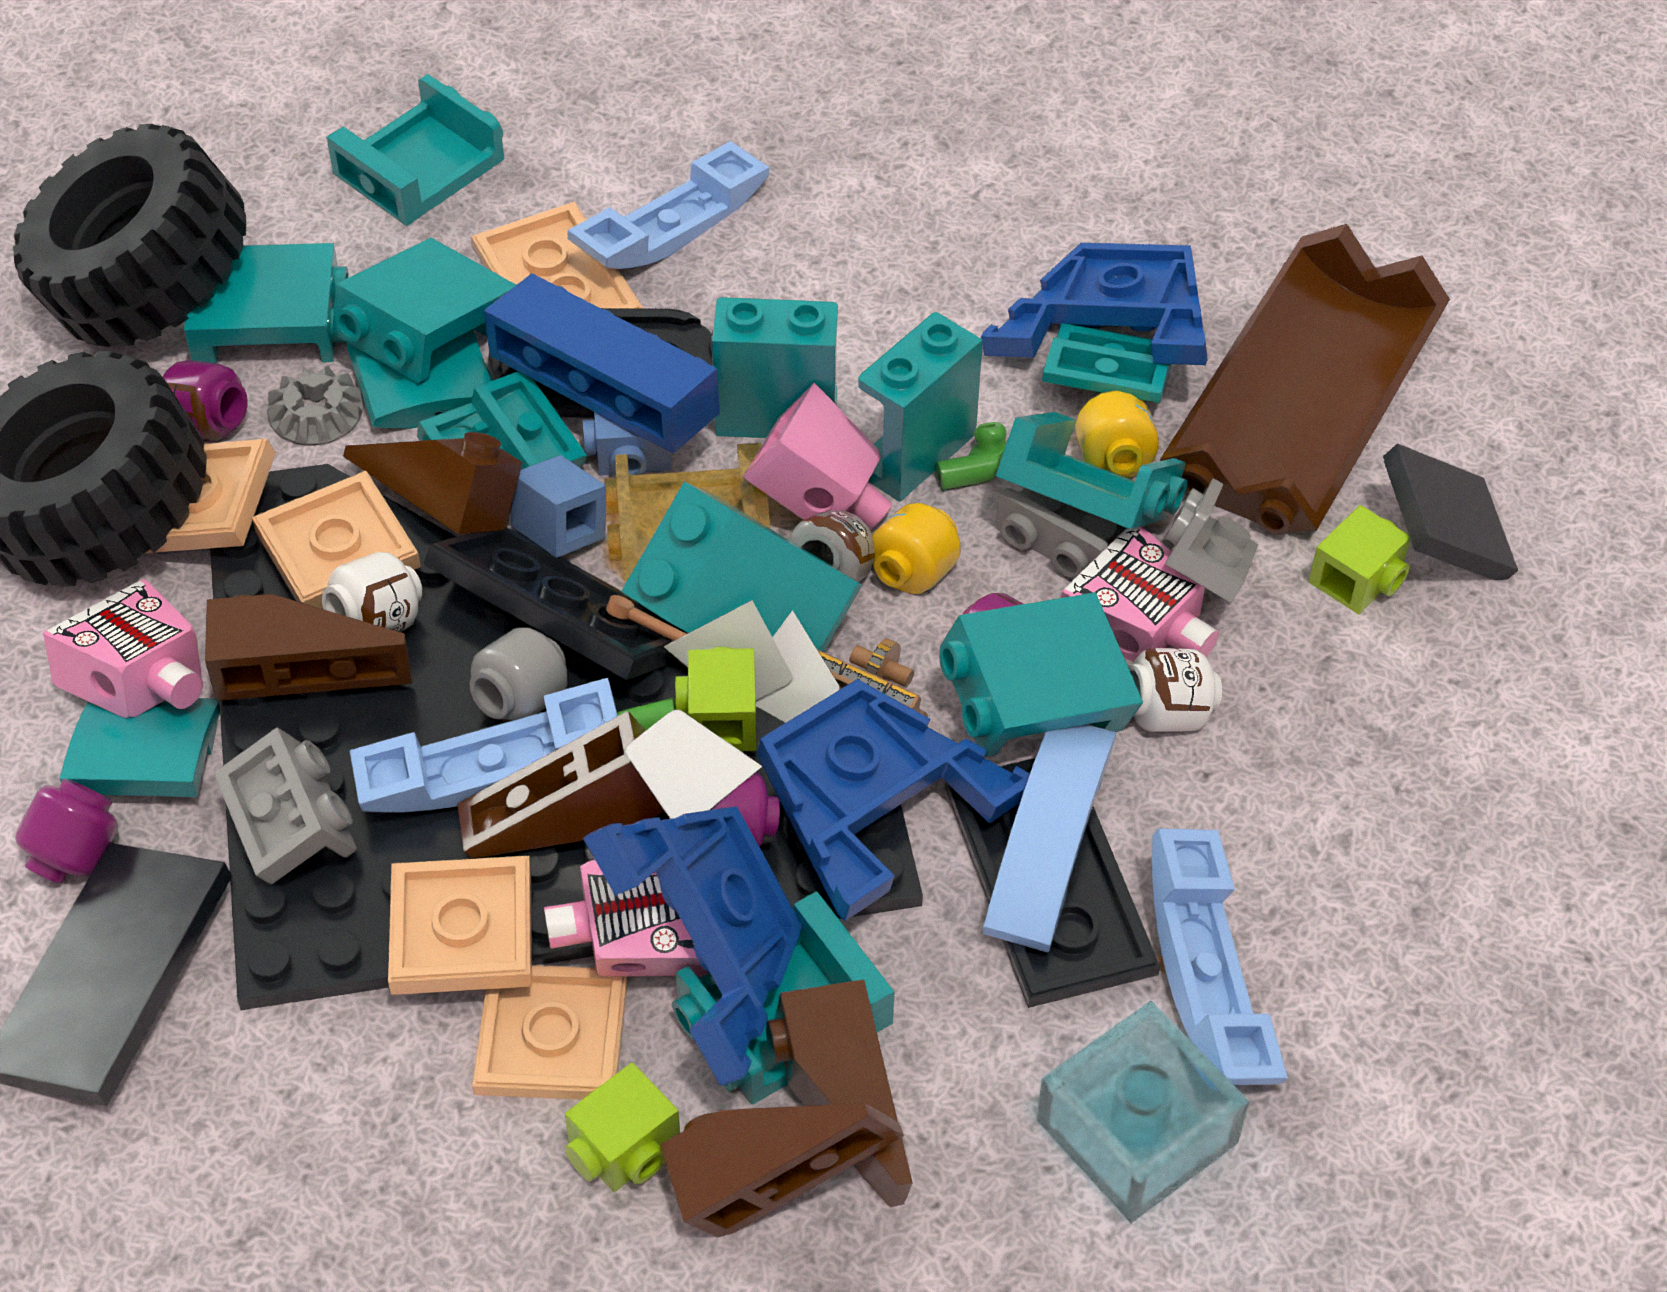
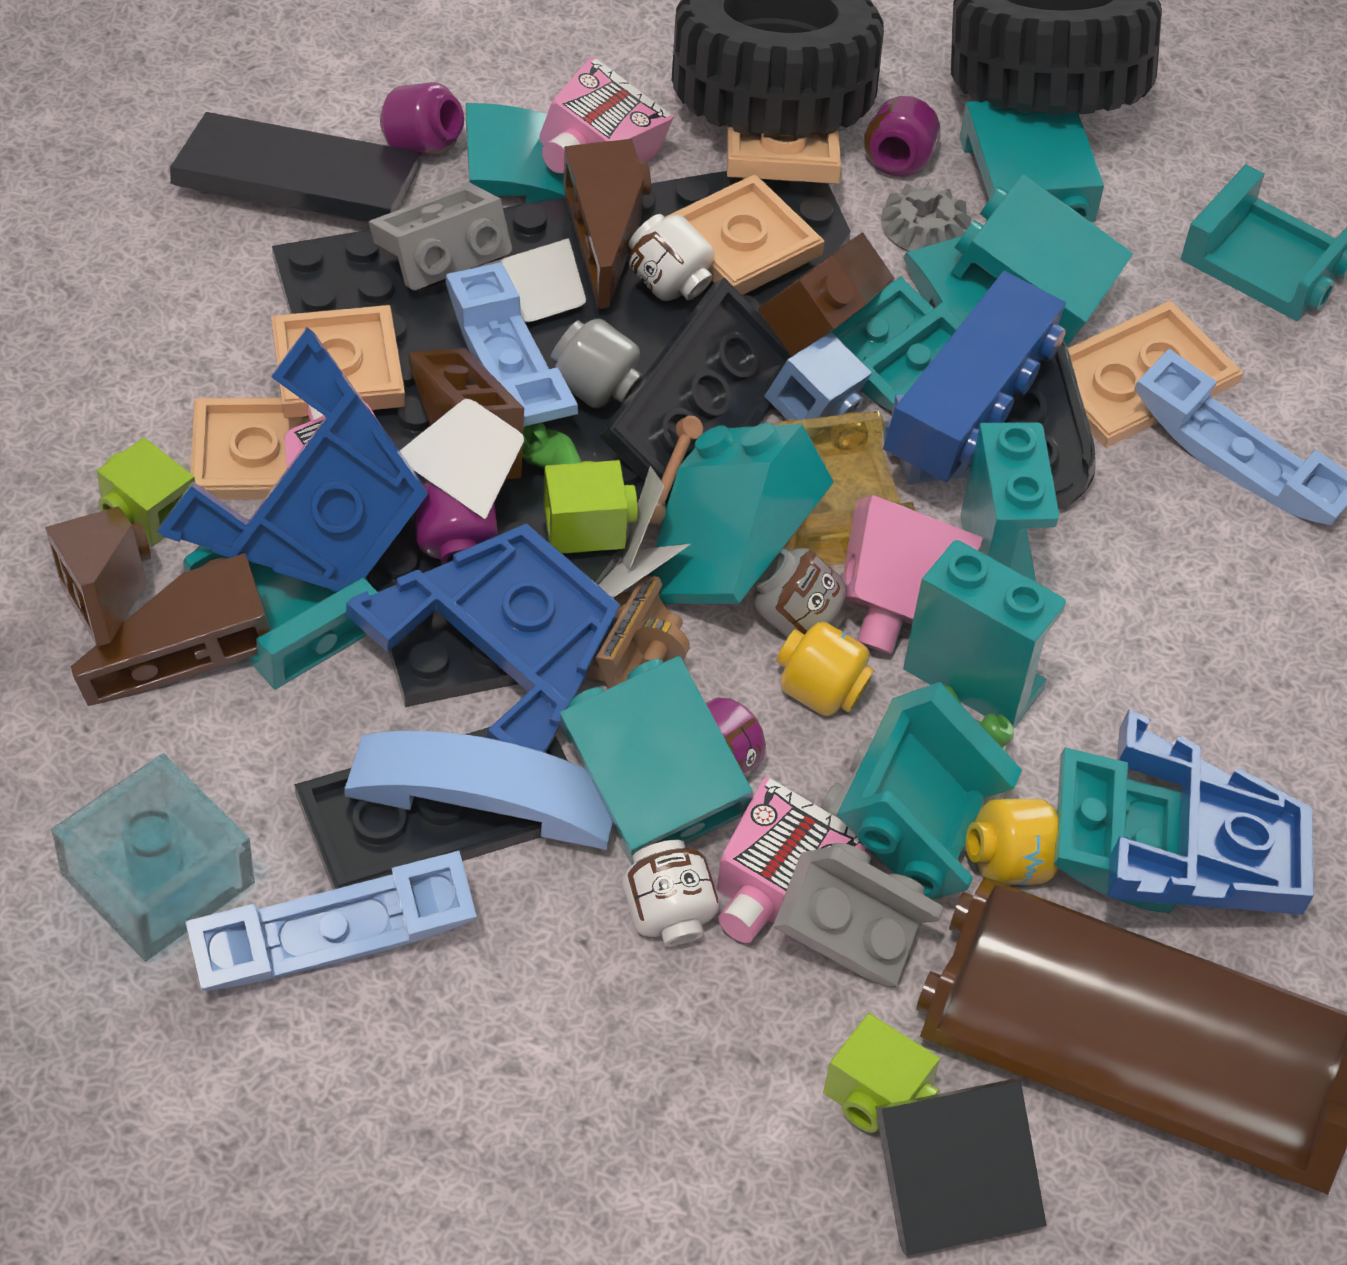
camera: 80 degrees right, 0 degrees up
none -> white sticker [474,238,586,322]

